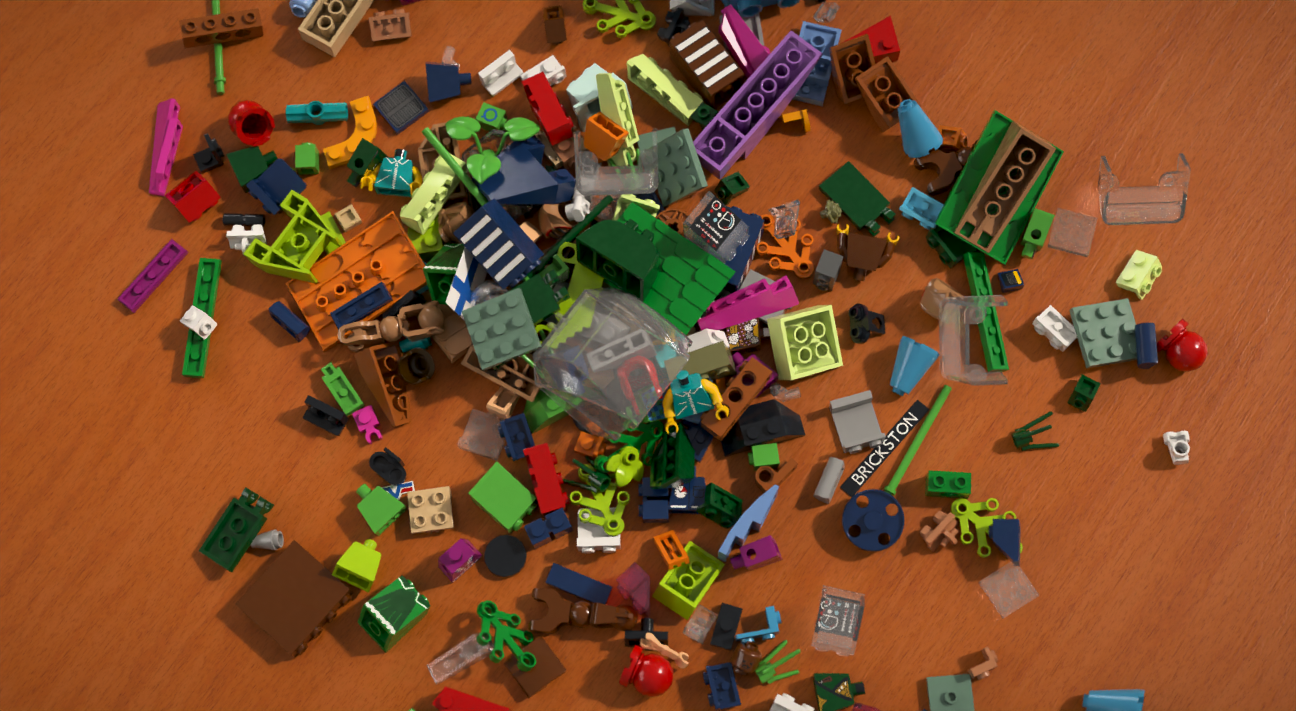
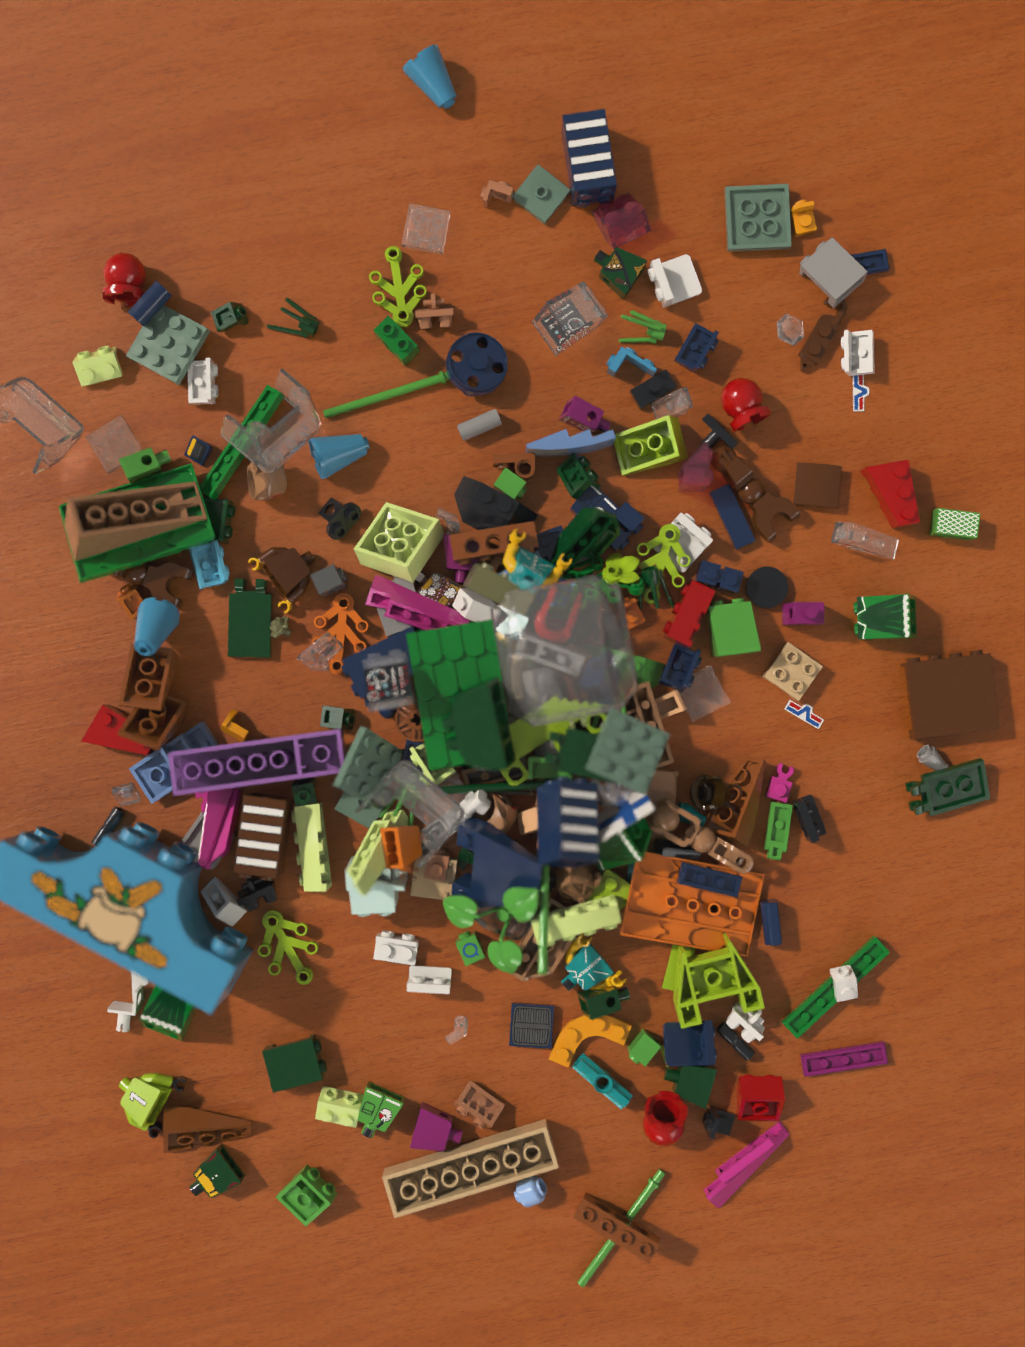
camera: 135 degrees left, 15 degrees up
lime torso [332,539,381,593] -> none
tan tile [334,204,363,232] -> none
bright green torso [356,484,408,536] -> none
black bracket [369,447,407,486] -> none
dark blue torso [426,62,472,102] -> none
green plant [476,600,536,672] -> none
red wedge [521,72,574,146] -> none
reddish brown slope [542,5,567,45] -> none
light nougat piece [640,633,689,669] -> none
orange tile [654,530,690,570] -> none
reddish brown head [730,641,762,675] -> none
light grey panel [829,390,886,454] -> none
black sticker [841,400,929,497] -> none
dark blue slope [989,519,1021,566] -> none
white plate [1163,431,1190,465] -> none

